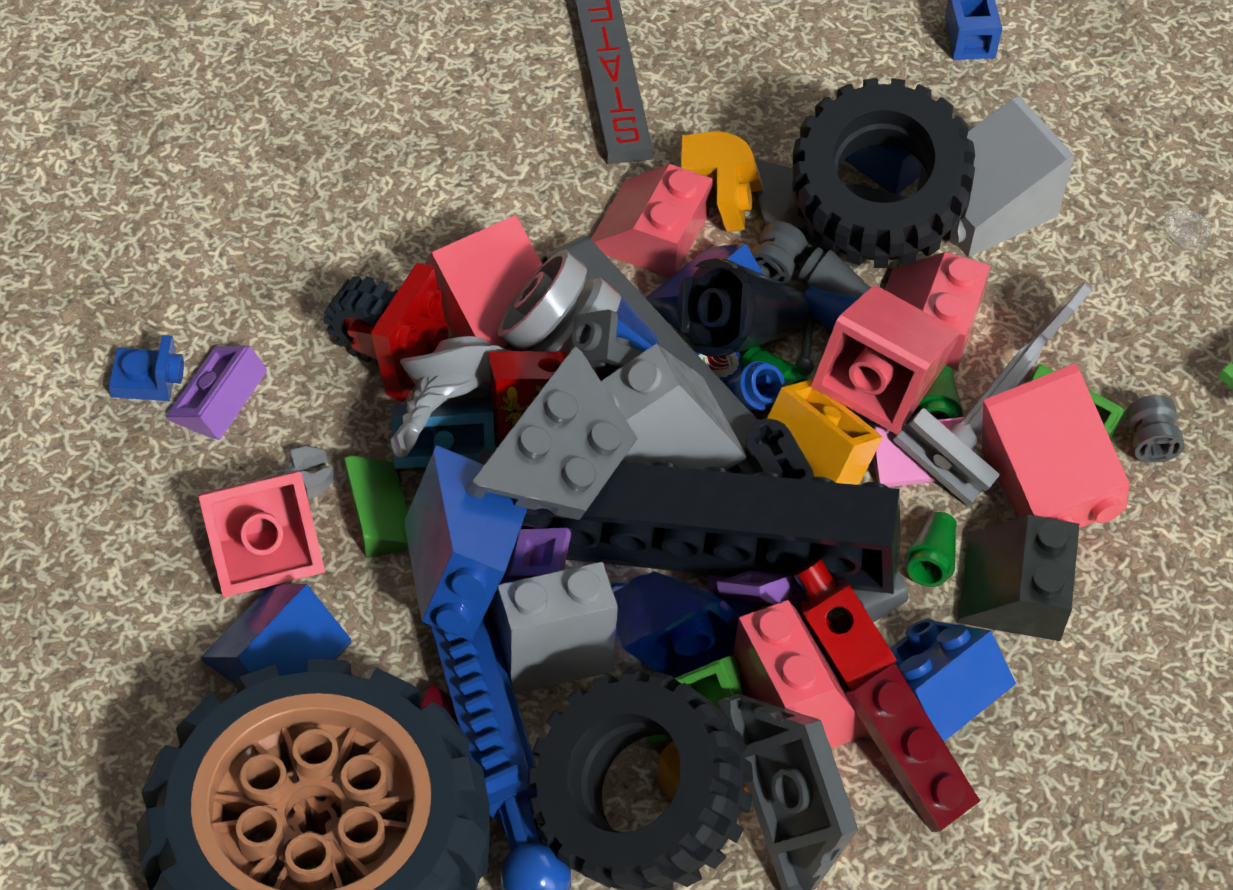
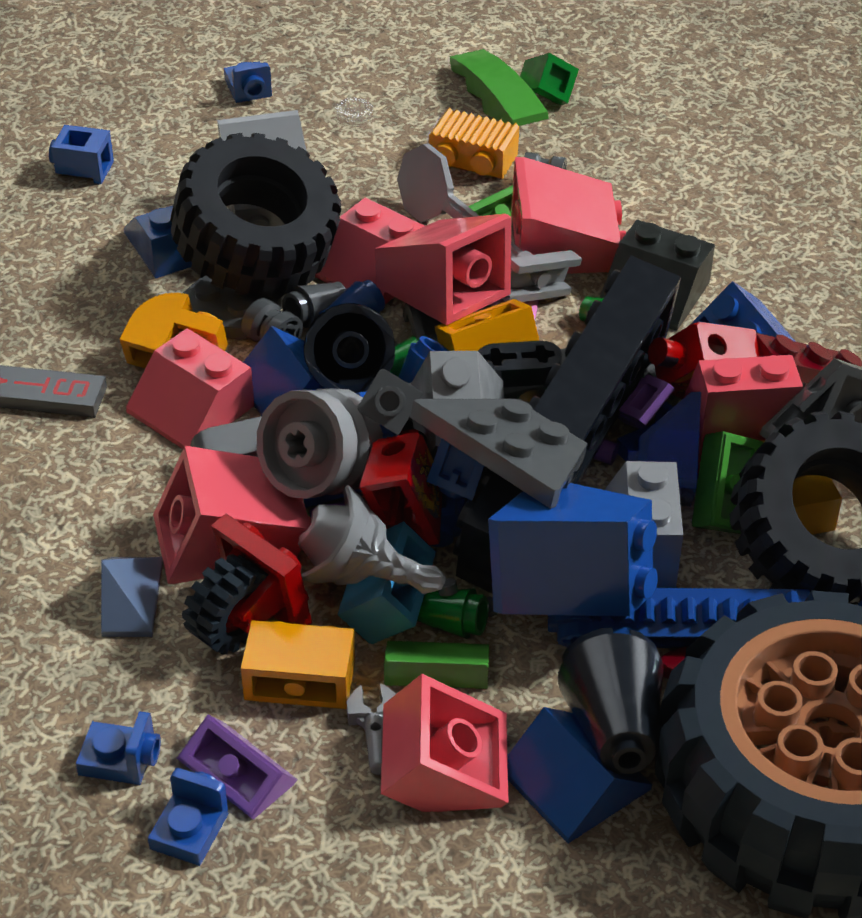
camera: 70 degrees left, 10 degrees down
none -> blue bracket [76,711,161,785]
none -> sand blue slope [101,557,163,637]
none -> blue bracket [224,61,272,103]
none -> light orange brick [241,620,355,709]
none -> light orange brick [429,108,519,179]
none -> black cone [558,628,664,774]

